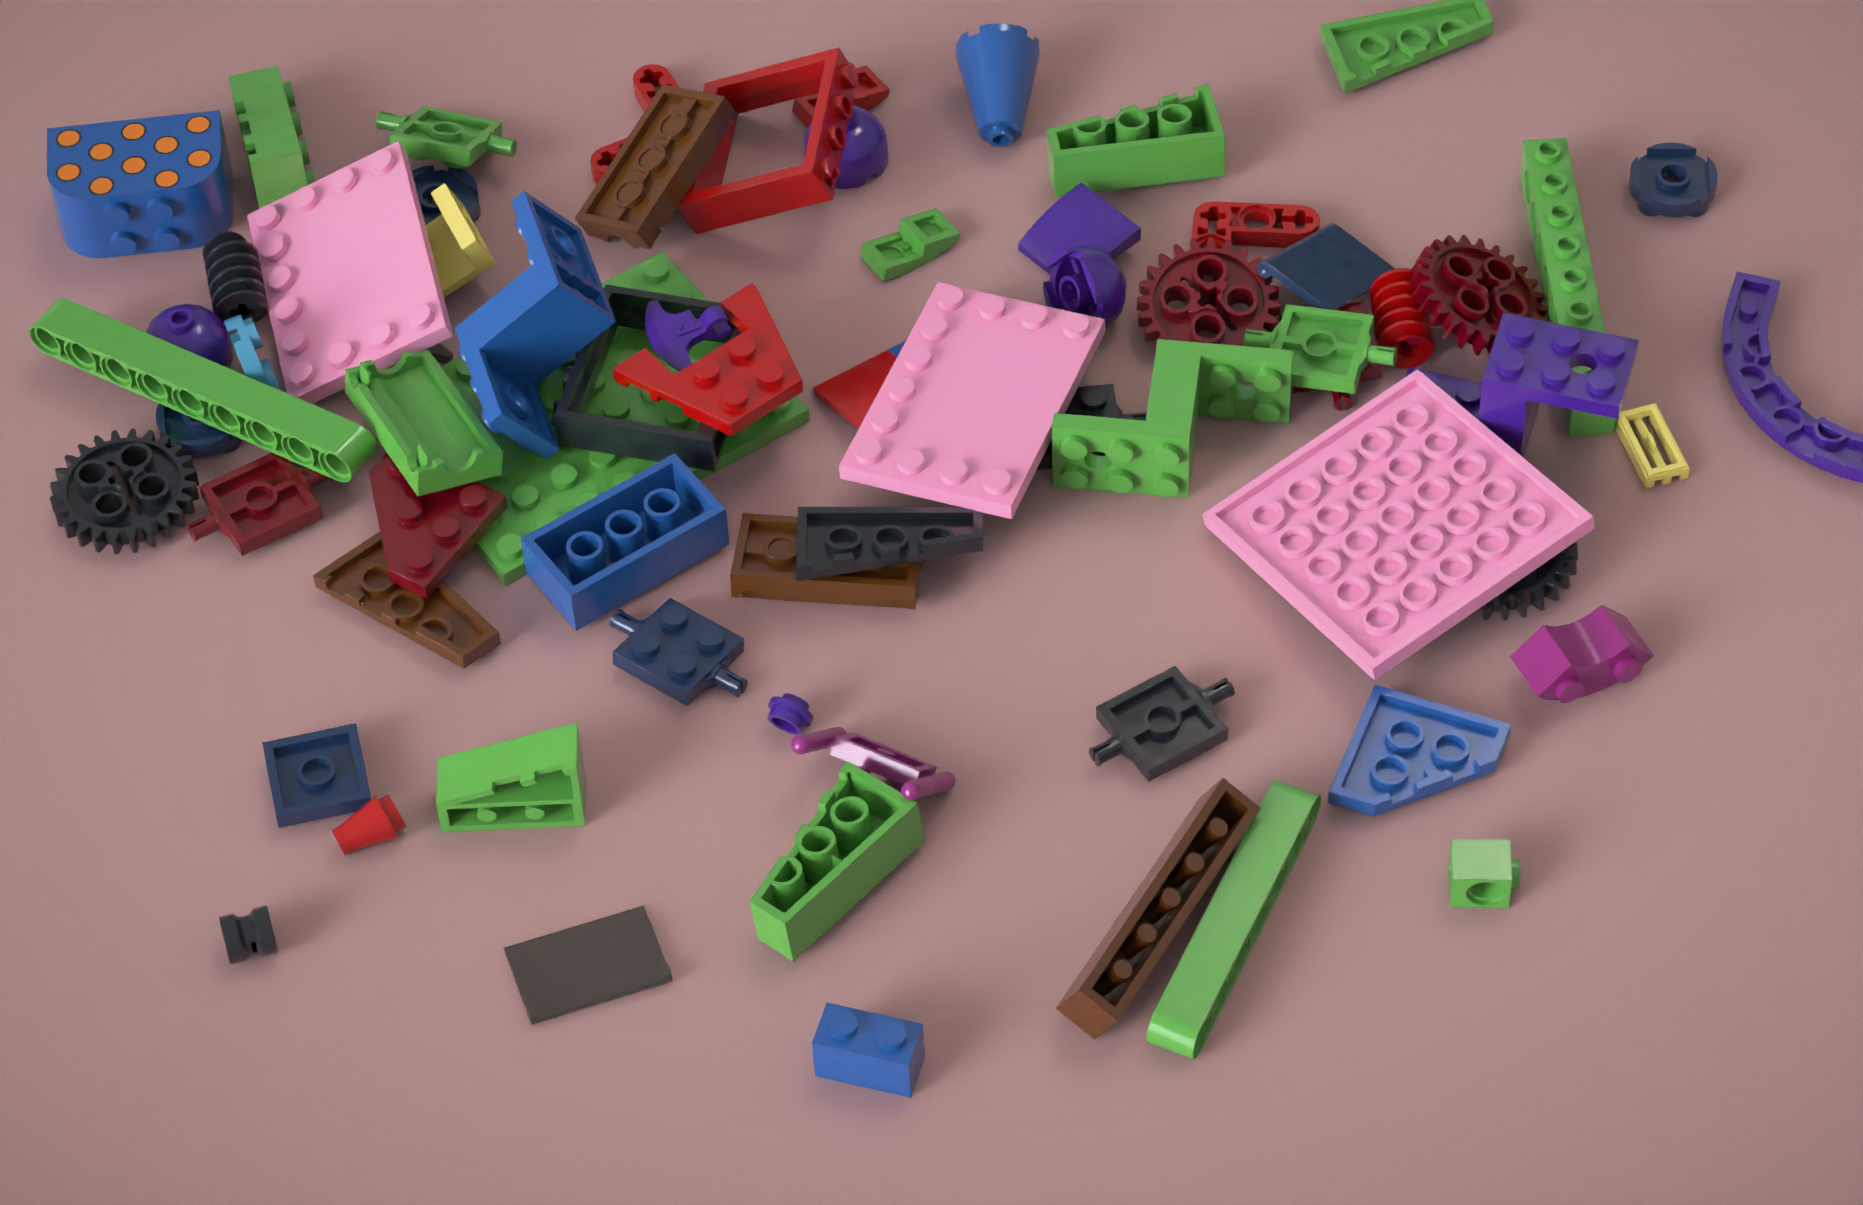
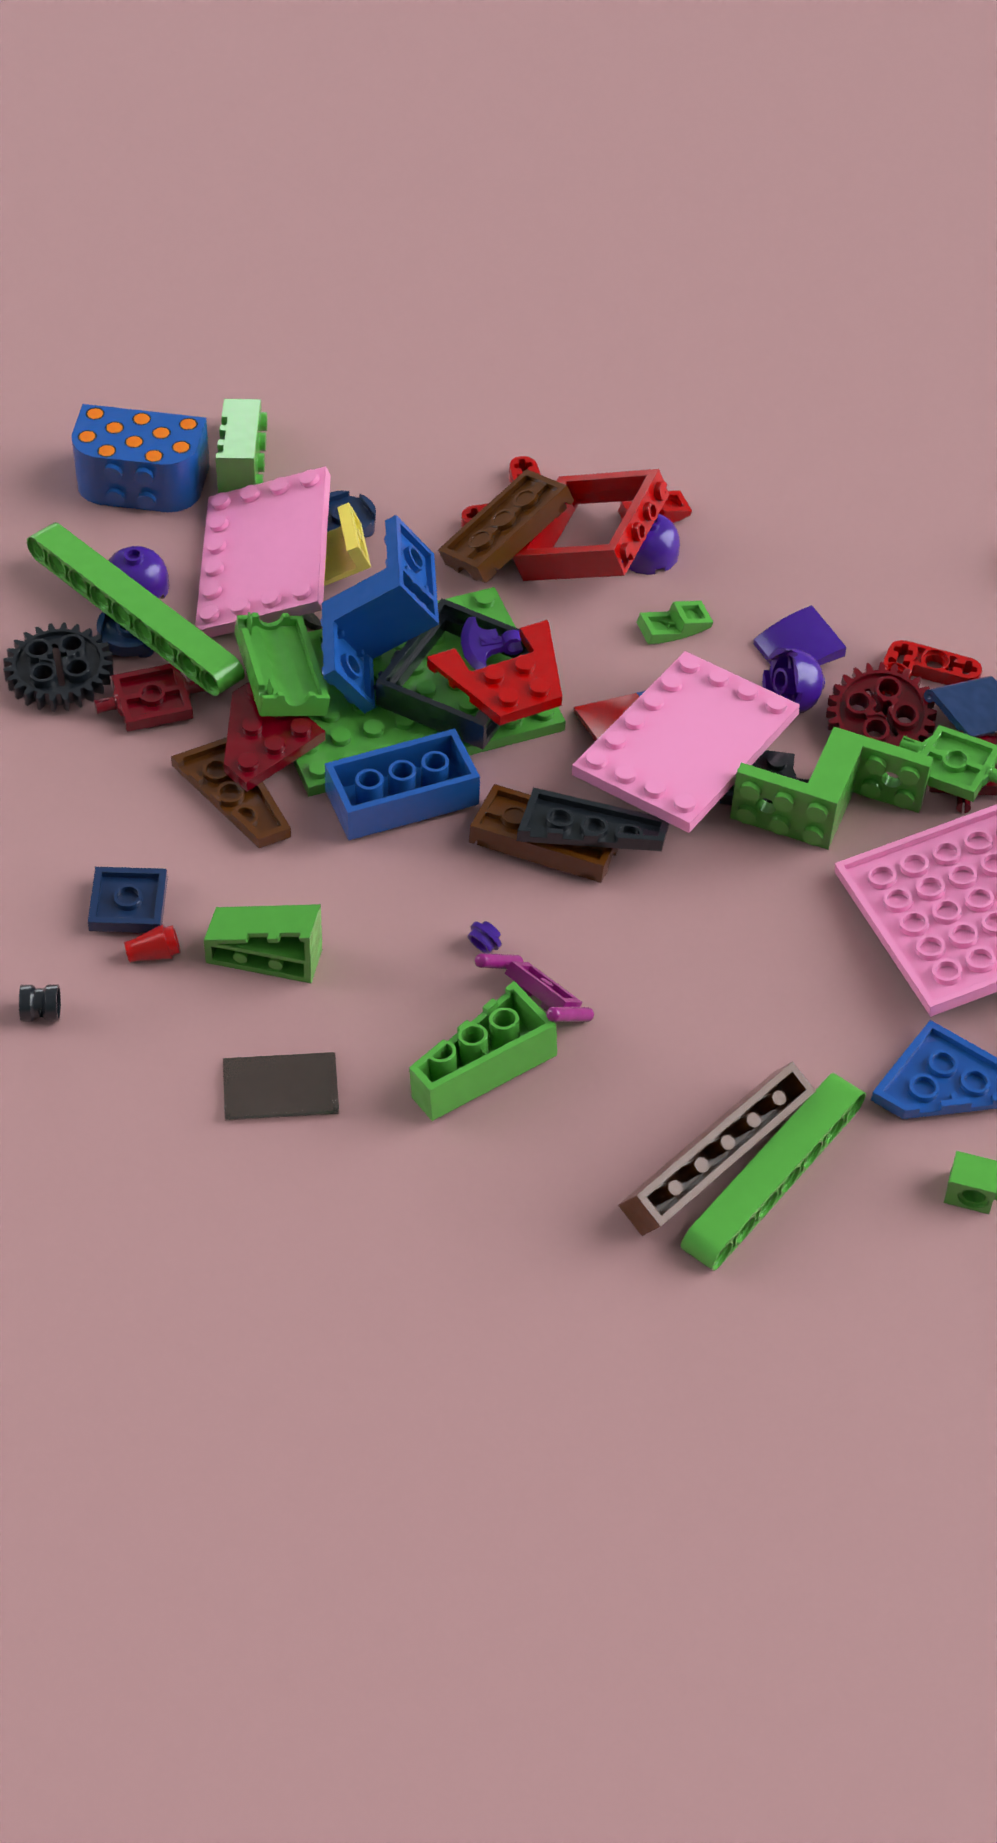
camera: 10 degrees right, 0 degrees up
black piece [202,231,269,324] -> none
dark azure plate [224,315,280,389] -> none
bright green plate [376,106,517,169] -> none
dark blue plate [610,598,748,706] -> none
blue brick [812,1002,925,1098] -> none
blue cone [955,23,1040,147] -> none
bright green wedge [1047,84,1225,197] -> none
black plate [1089,666,1235,781] -> none

